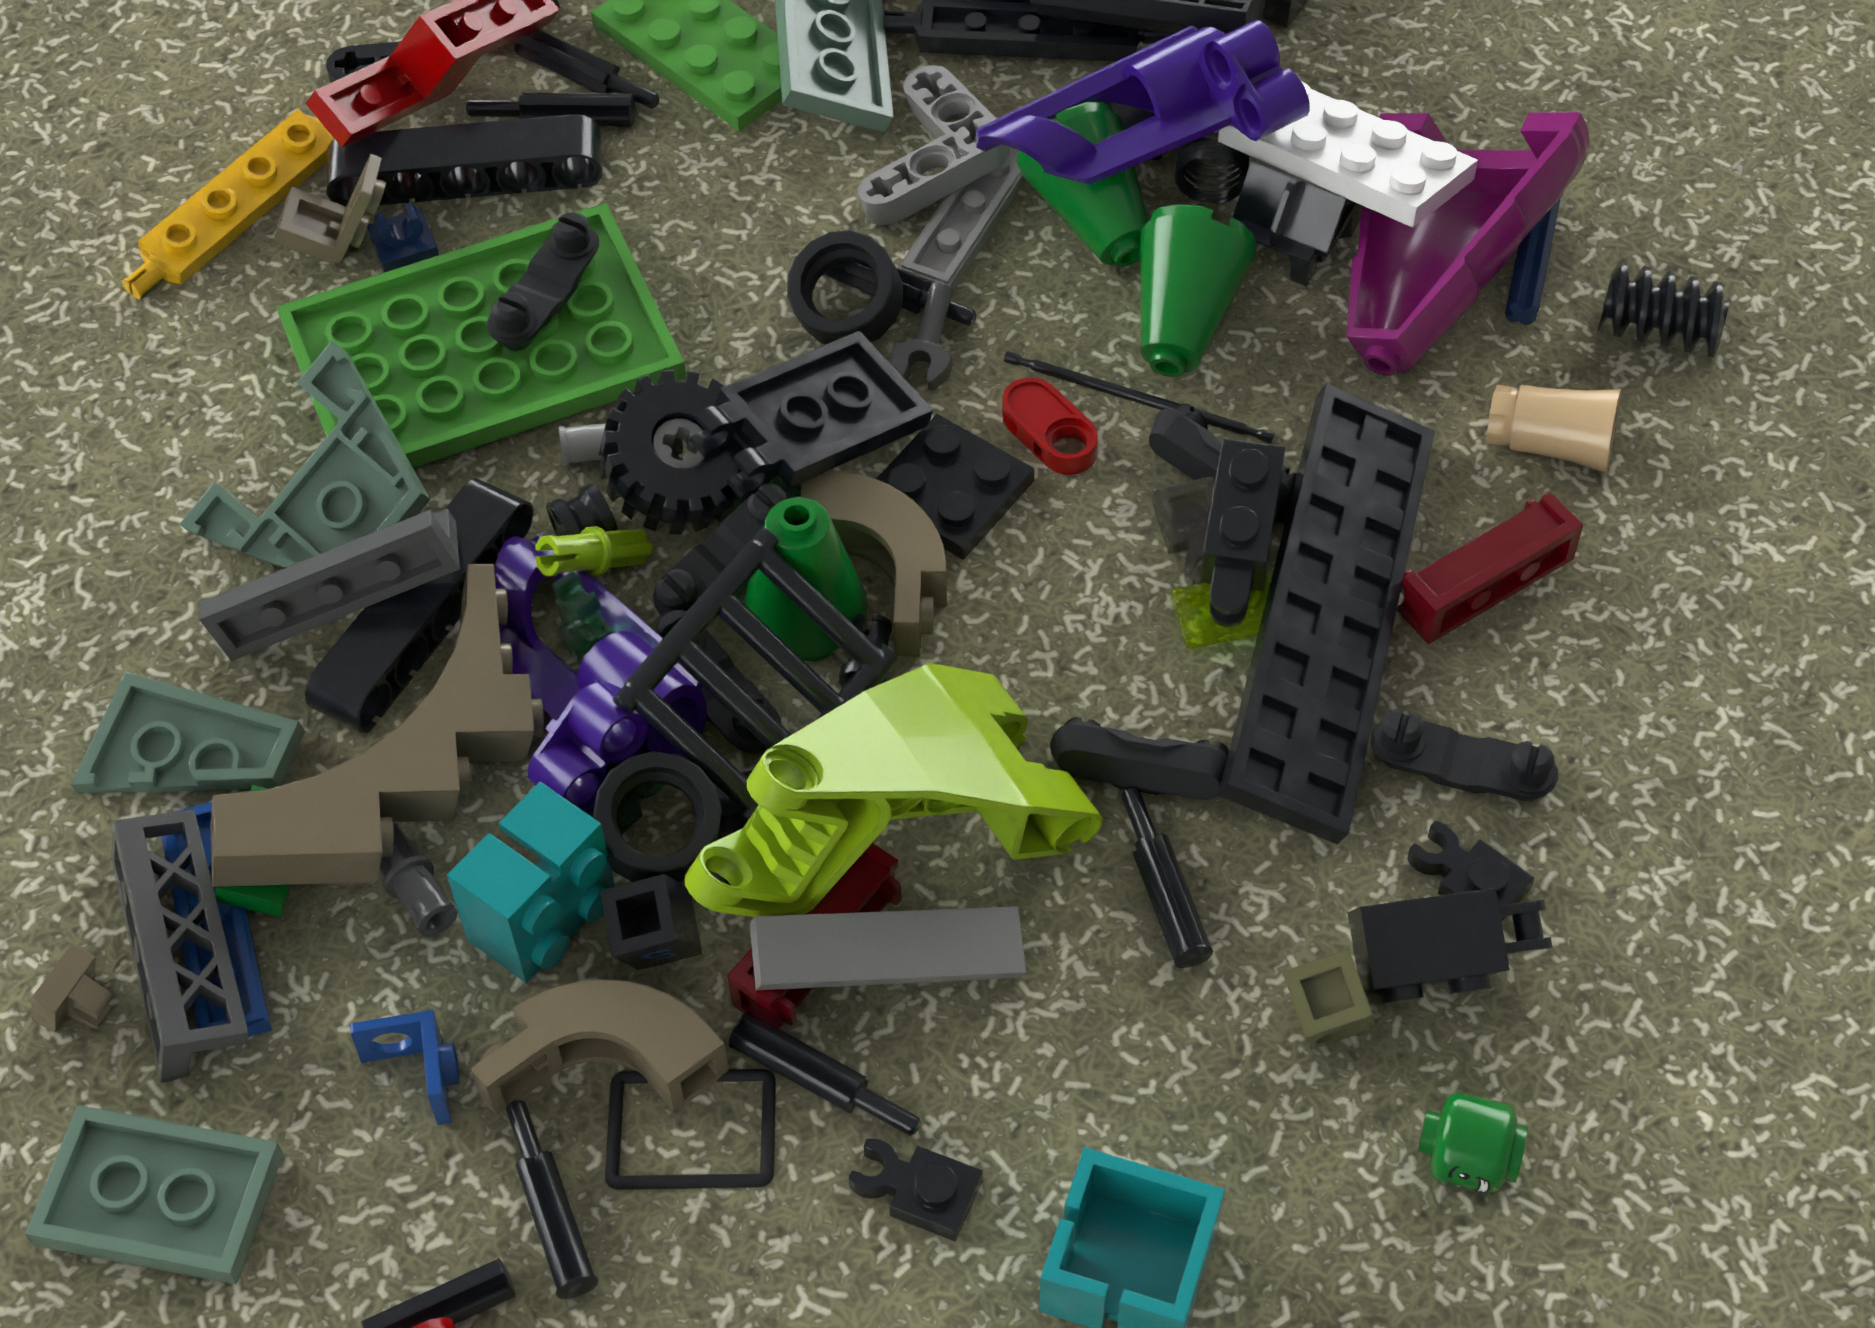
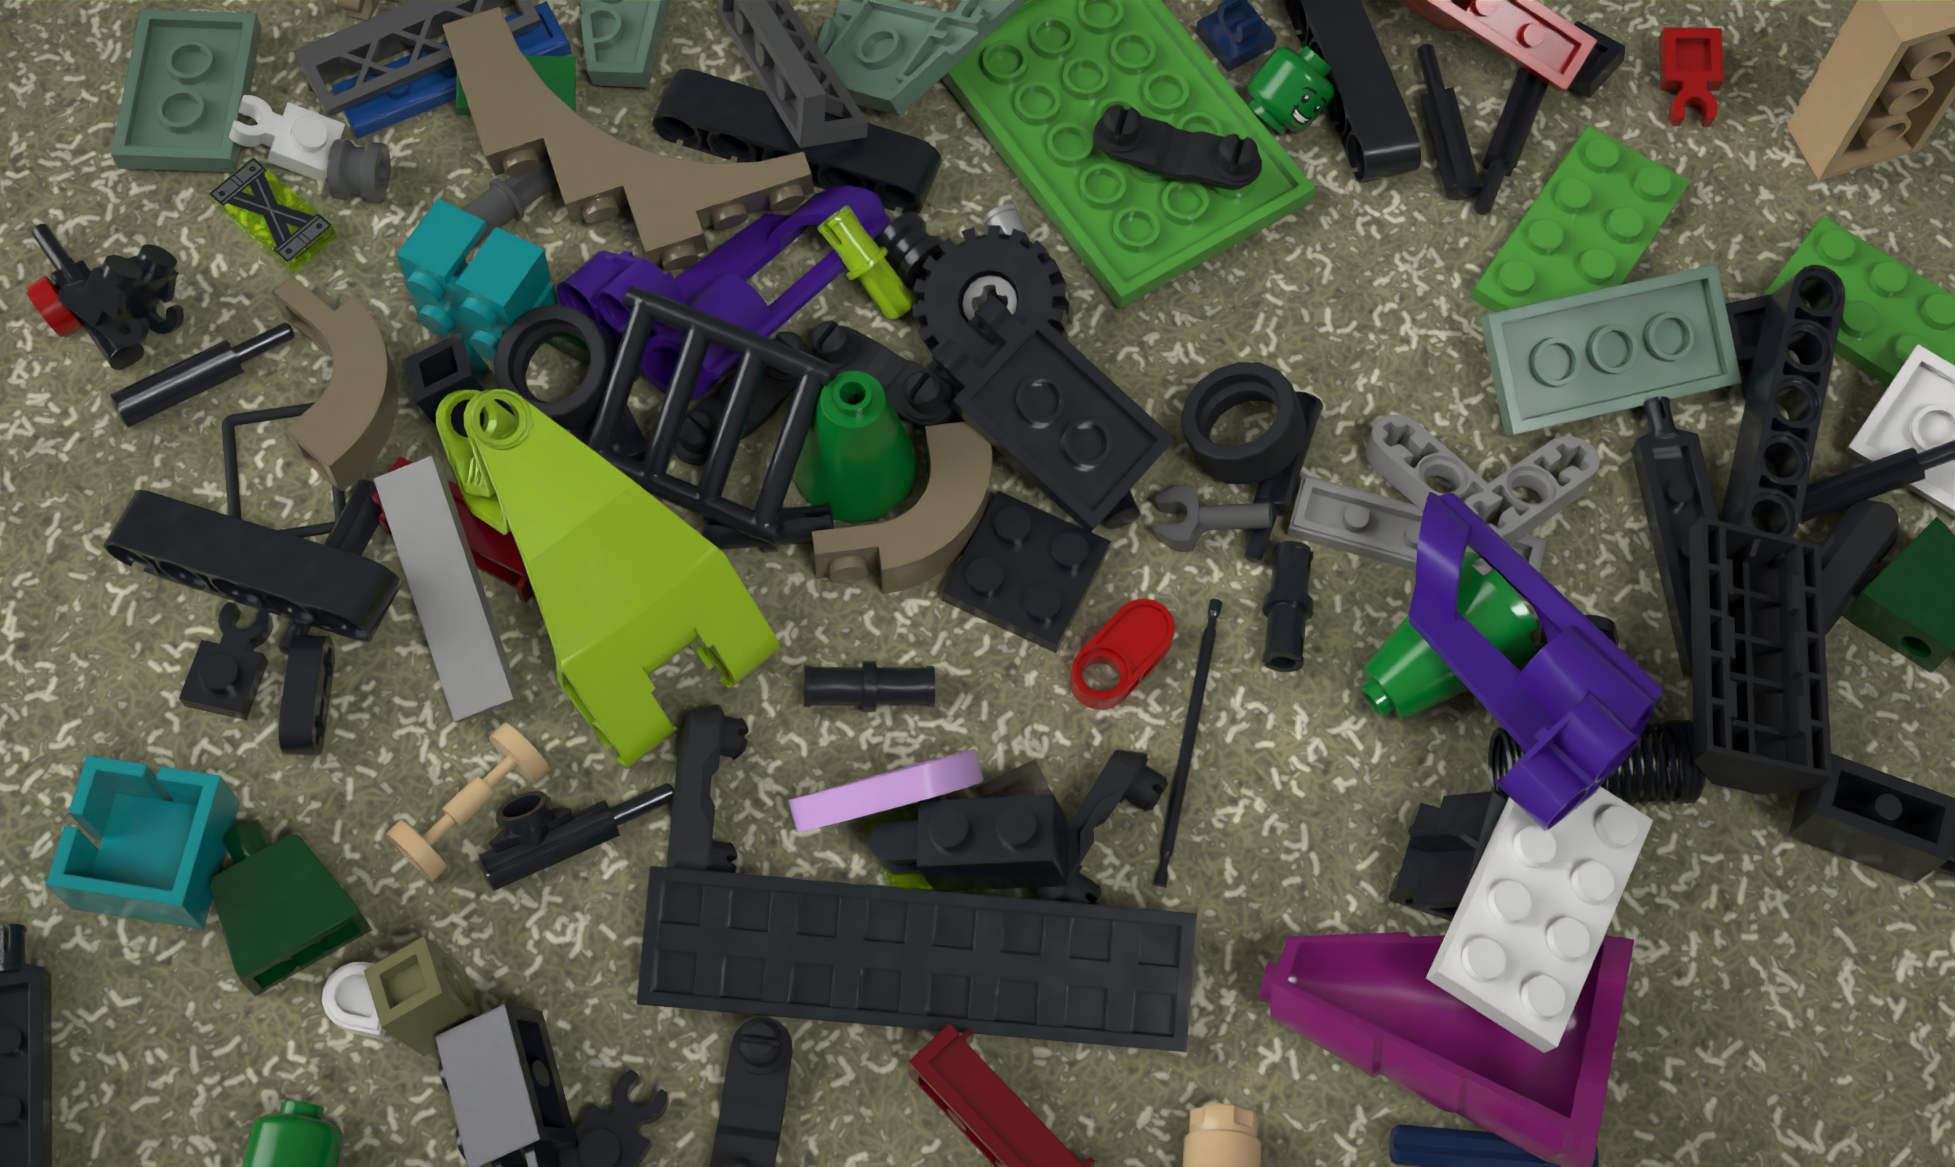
camera: 75 degrees right, 10 degrees up
blue bracket [350,1010,460,1125] -> none
clear green plate [552,570,612,661] -> none
green cone [1140,204,1257,377] -> none
none -> black piece [58,244,184,347]
none -> black beam [103,490,402,642]
none -> tile [208,157,338,274]
none -> dark green torso [209,821,372,997]
none -> white plate [229,95,345,181]
none -> black beam [278,635,335,756]
none -> white tile [322,962,386,1040]
none -> dark grey wheel [327,139,391,203]
none -> tan wheel [385,723,550,882]
none -> black plate [489,791,573,851]
none -> lavender piece [788,749,984,833]
none -> black pin [803,661,935,712]
none -> green head [1248,45,1334,135]
none -> black pin [1262,541,1314,672]

